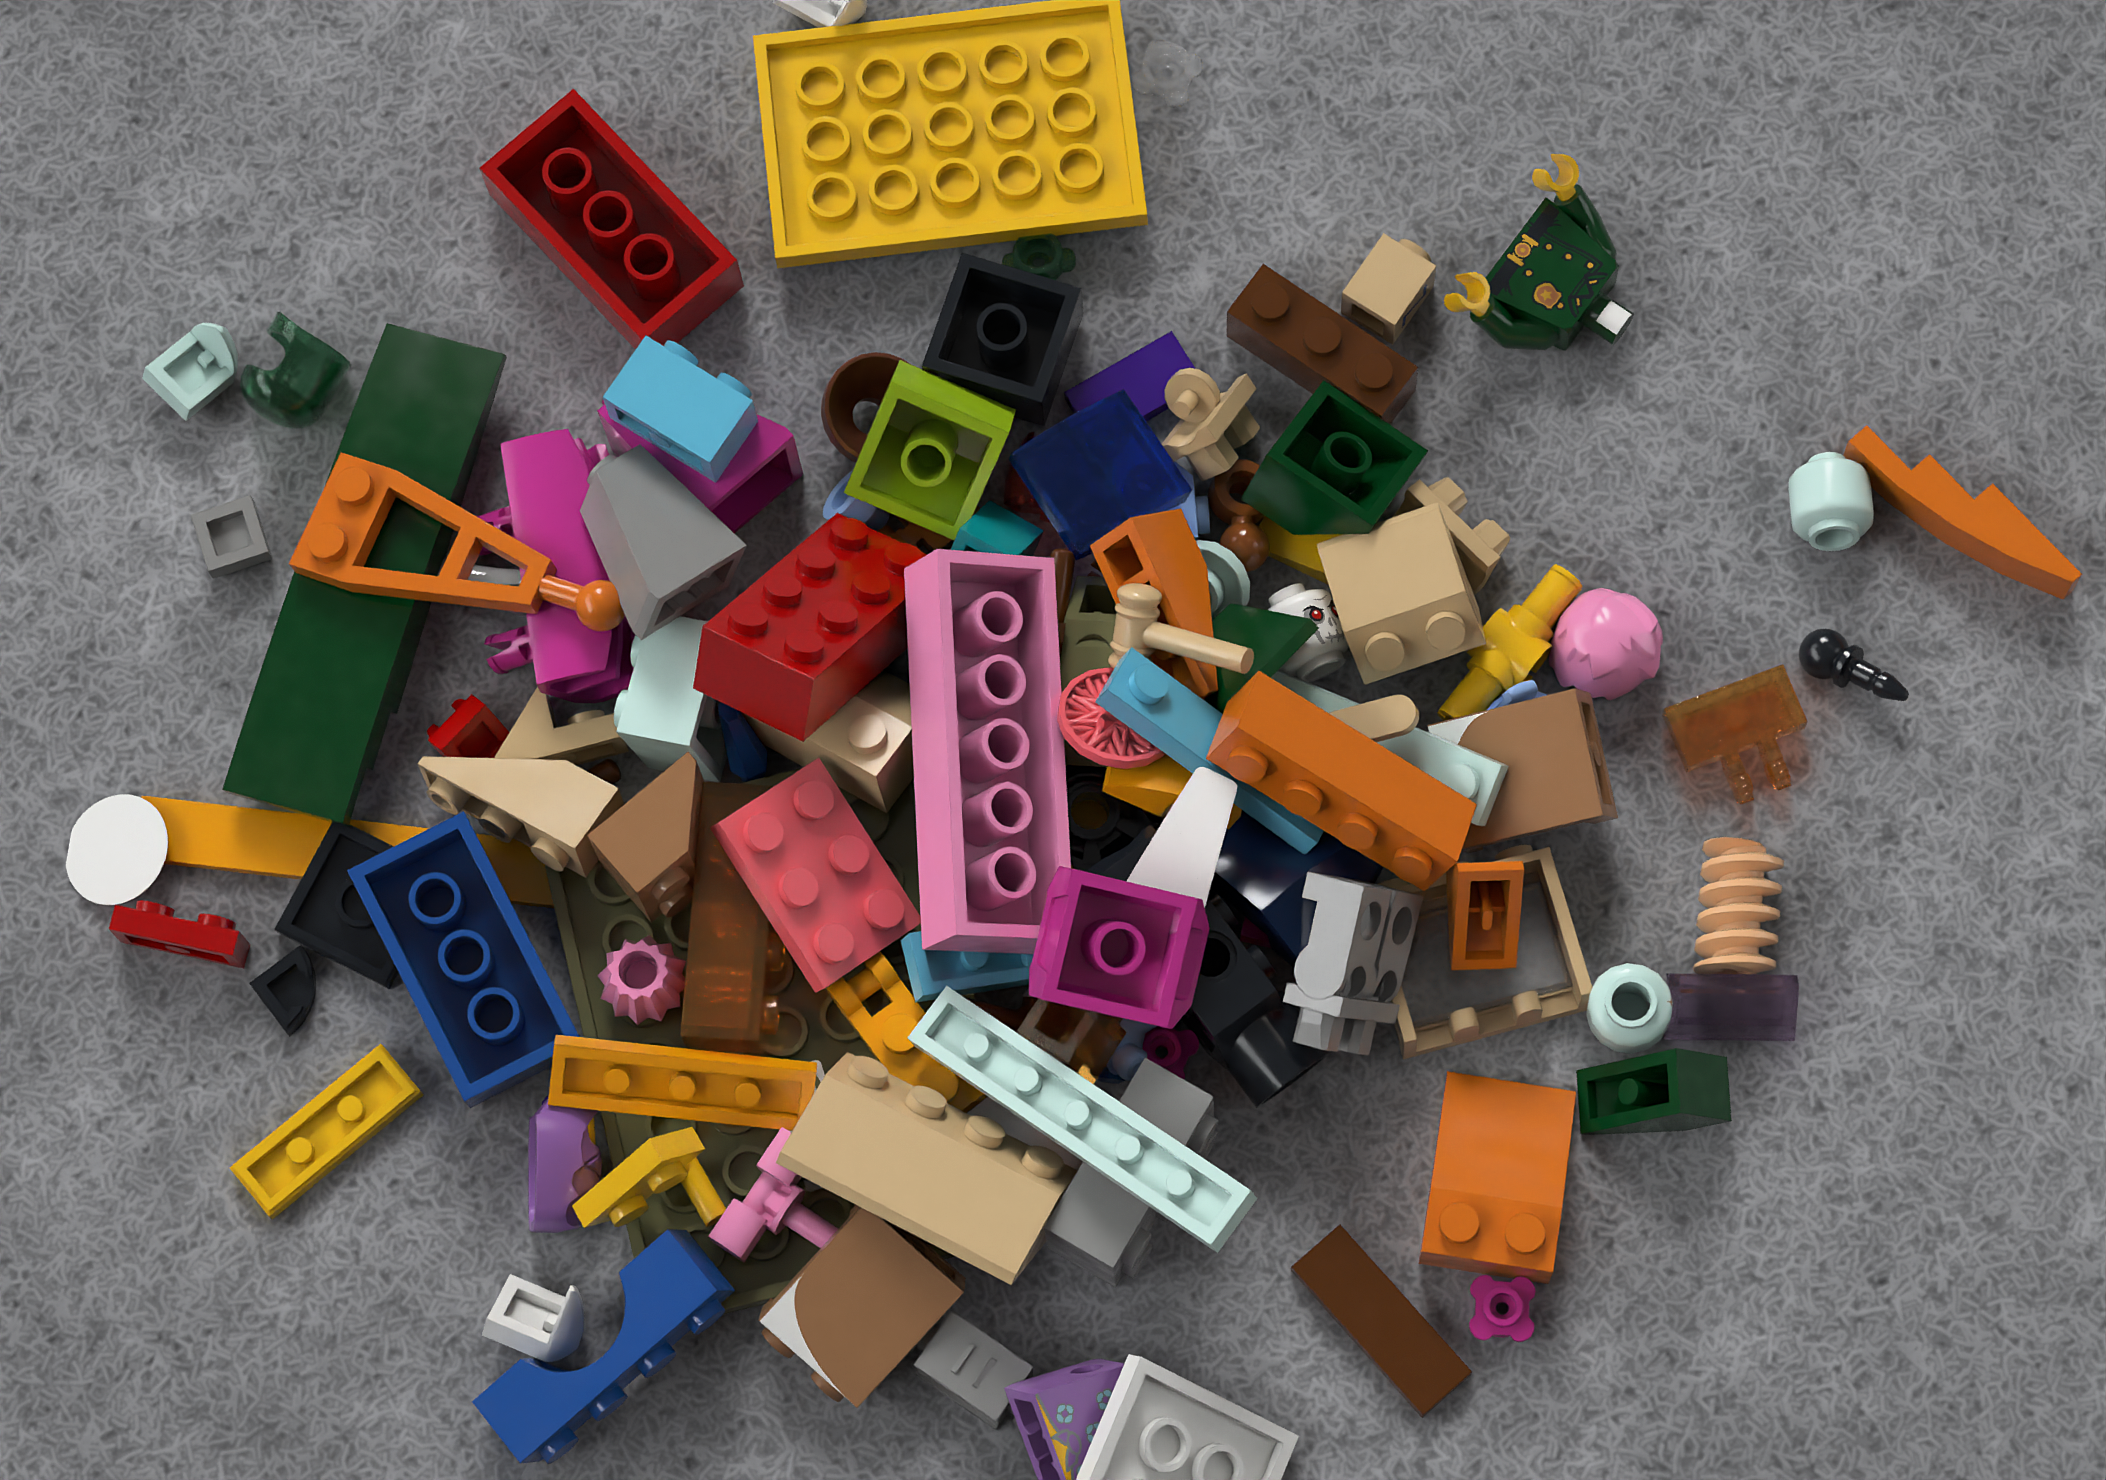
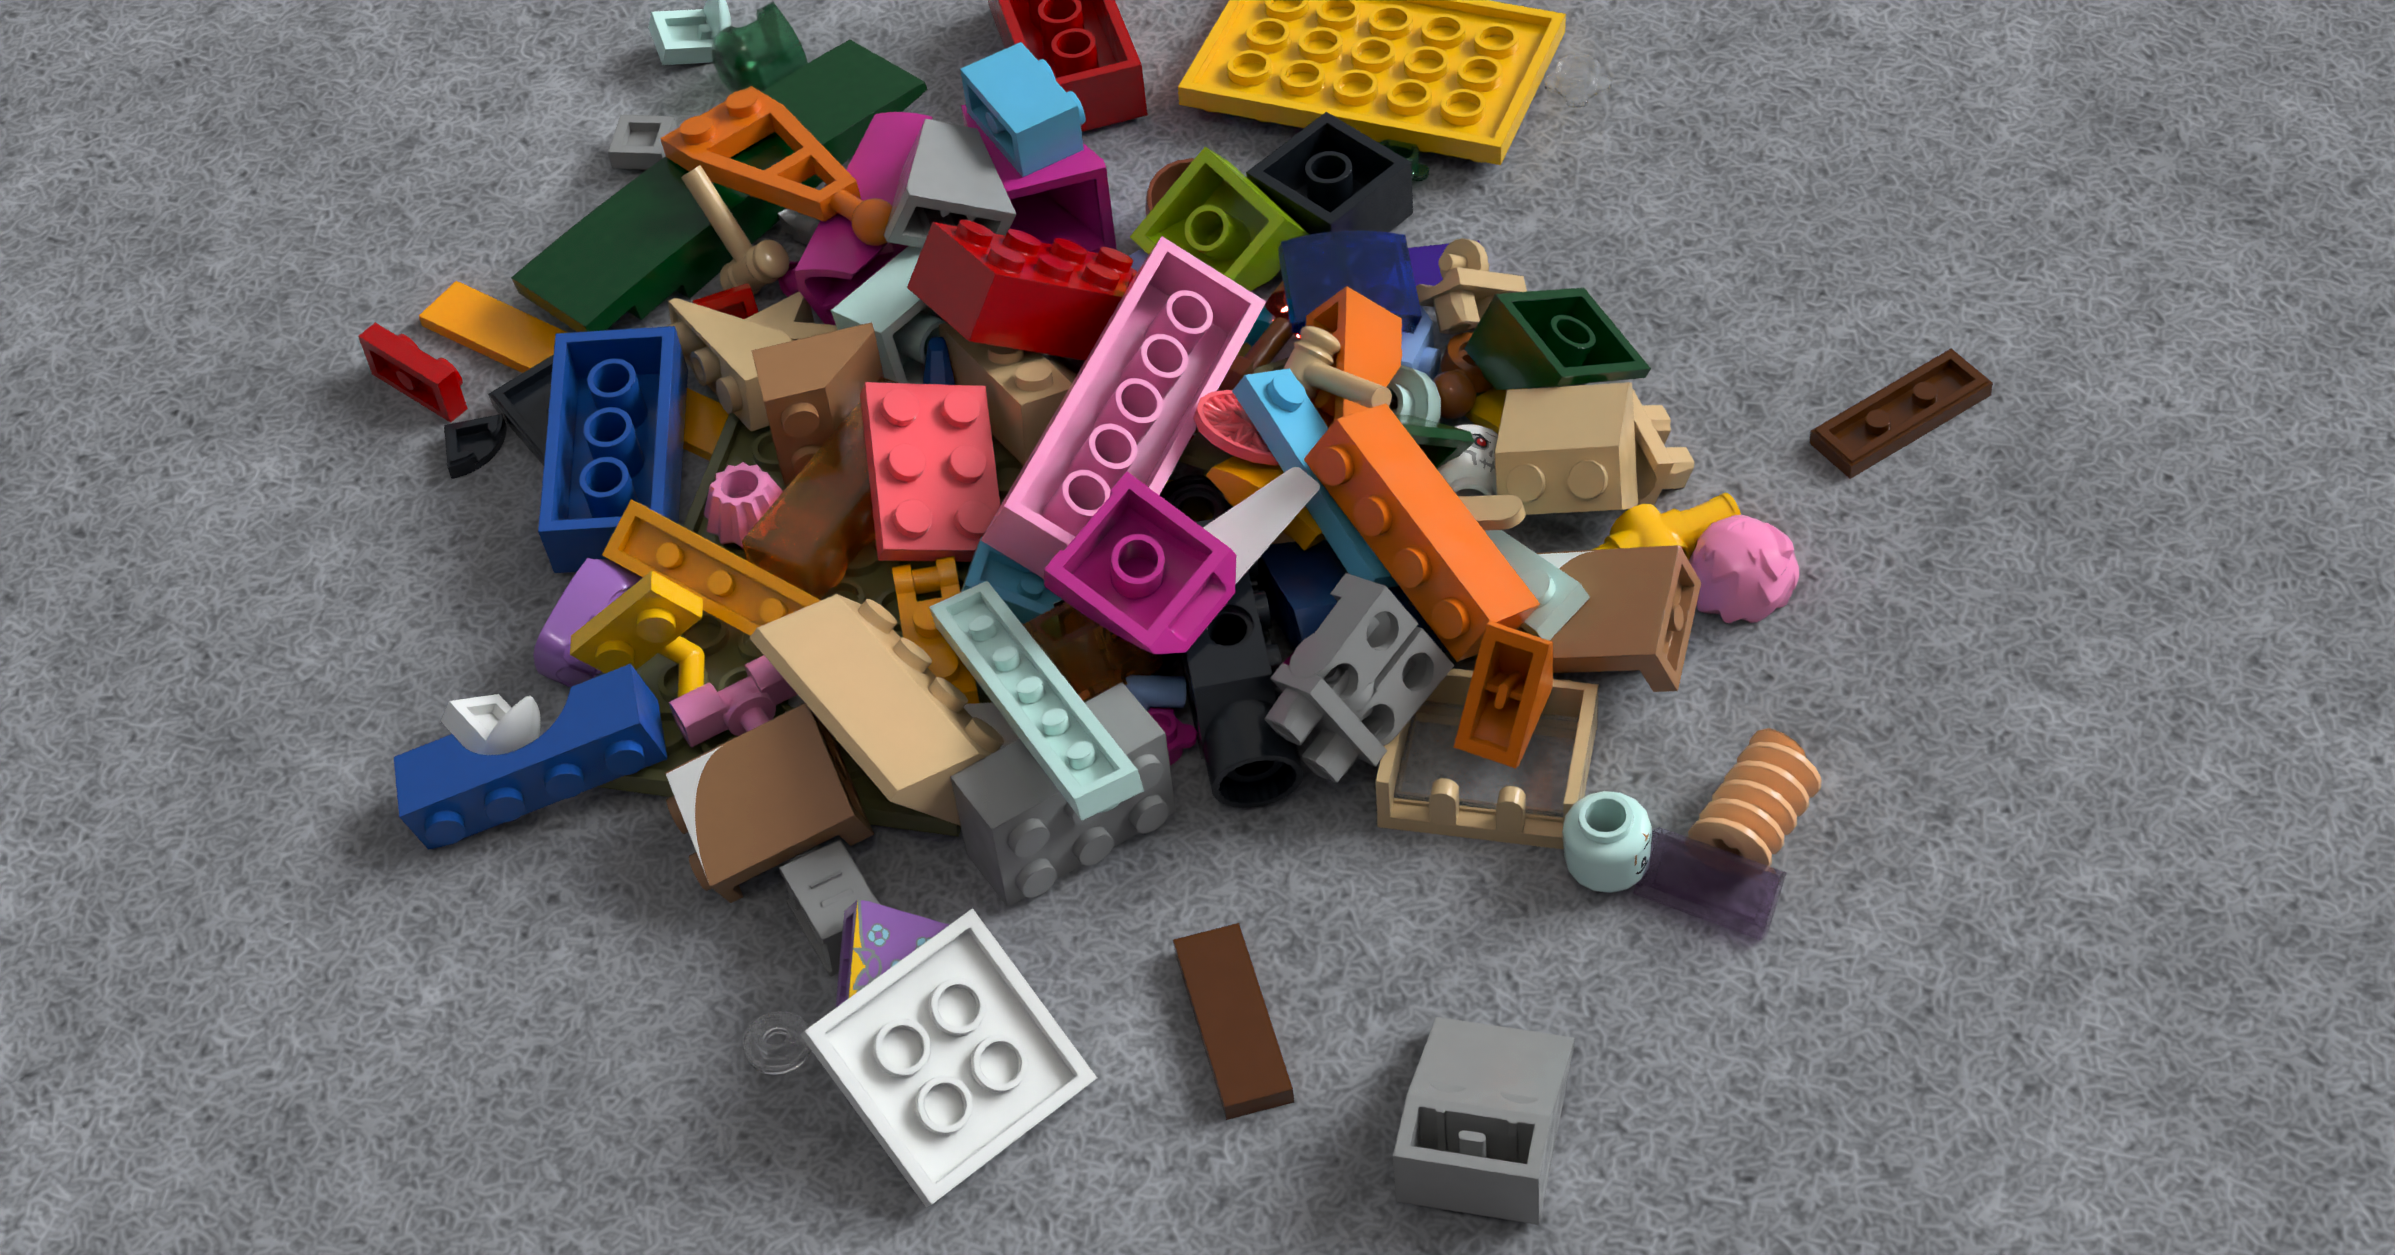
camera: 25 degrees right, 25 degrees down
white sticker [66,794,168,905] -> none
yellow tile [229,1044,424,1220] -> none
reddish brown brick [1227,264,1418,424] -> none
tan brick [1341,233,1436,345] -> none
orange slope [1418,1071,1576,1284] -> none
dark green torso [1444,154,1634,351] -> none
dark pink plate [1469,1275,1536,1342] -> none
dark green slope [1576,1048,1732,1135] -> none
clear orange hinge [1662,664,1808,805] -> none
light aqua head [1788,452,1874,551] -> none
black bar [1799,629,1909,701] -> none
orange slope [1843,425,2082,599] -> none
none -> tan piece [681,165,789,295]
none -> light grey slope [1393,1017,1575,1225]
none -> reddish brown tile [1809,348,1993,479]

